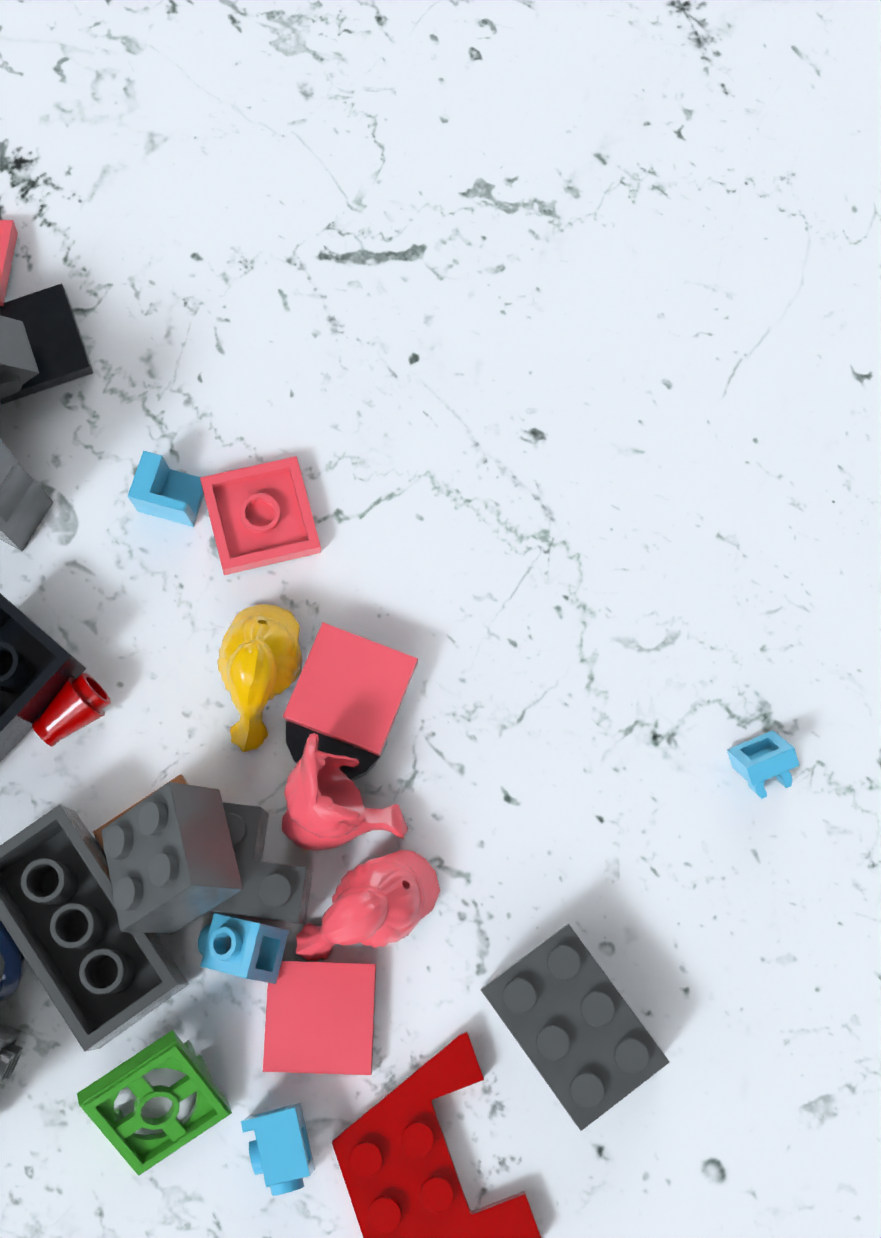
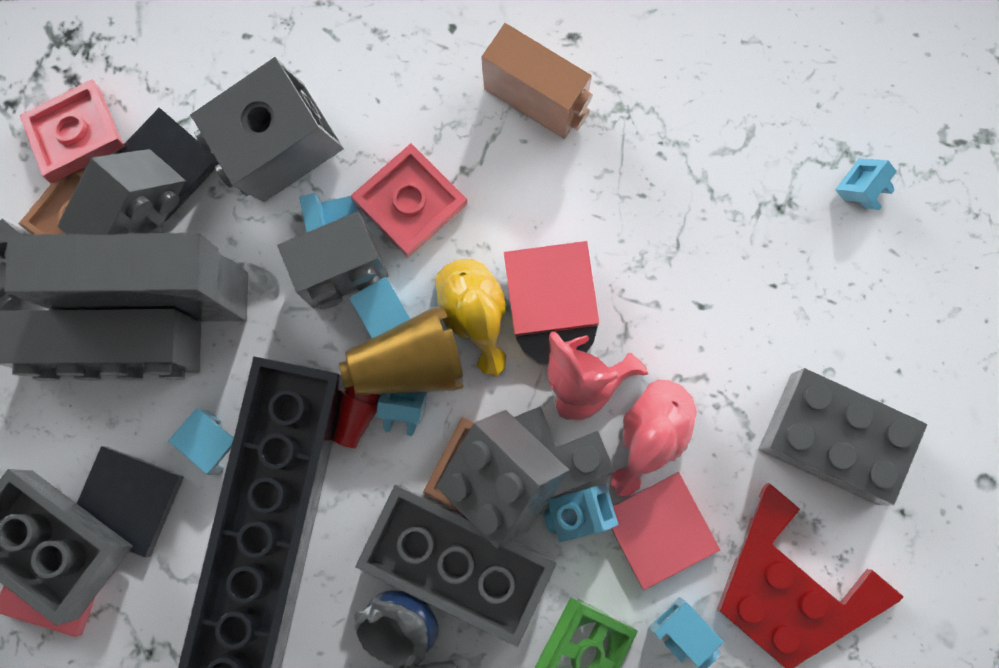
camera: 25 degrees left, 5 degrees up
none -> dark grey brick [190,57,344,202]
none -> dark grey brick [277,211,389,310]
none -> pearl gold cone [338,306,463,395]
none -> medium azure panel [349,277,410,338]
none -> medium azure tile [377,392,427,436]
none -> nougat brick [481,23,593,139]

